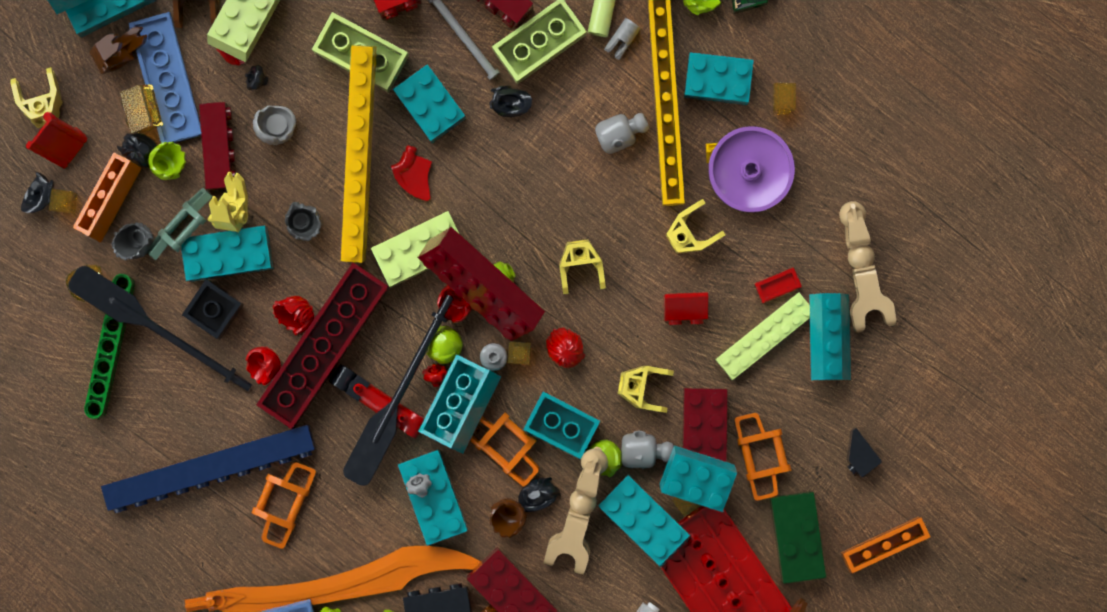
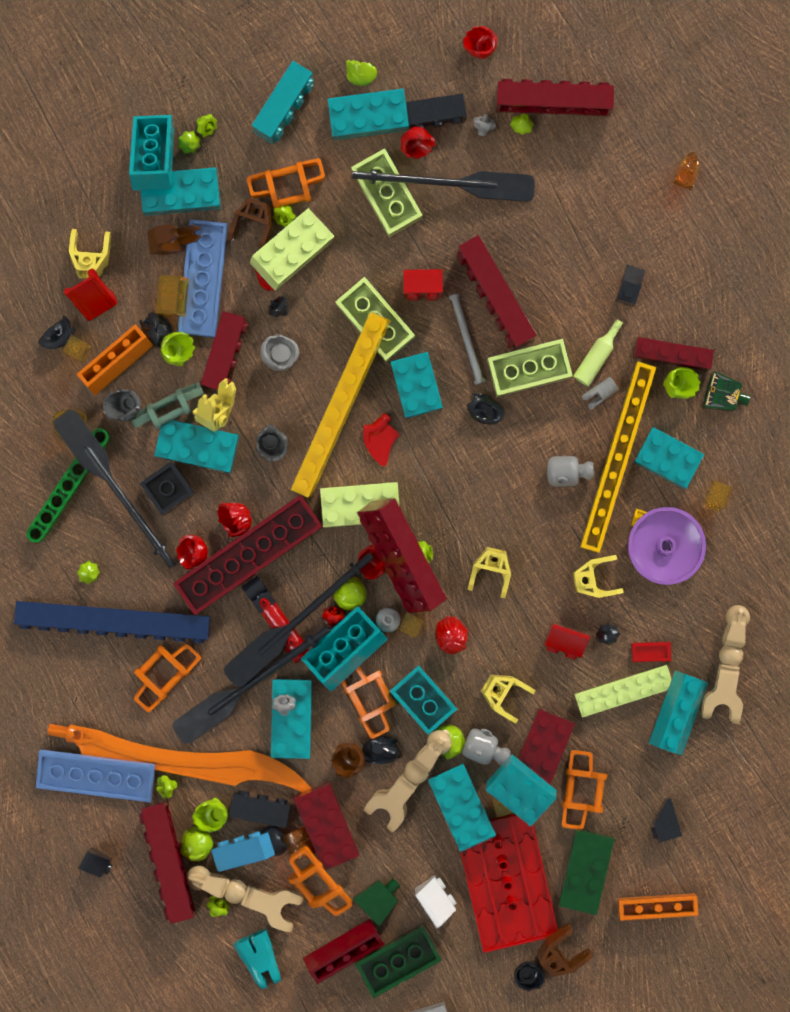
camera: 20 degrees right, 0 degrees up
none -> lime piece [77,560,100,585]
none -> black piece [173,626,331,744]
none -> black piece [596,623,620,645]

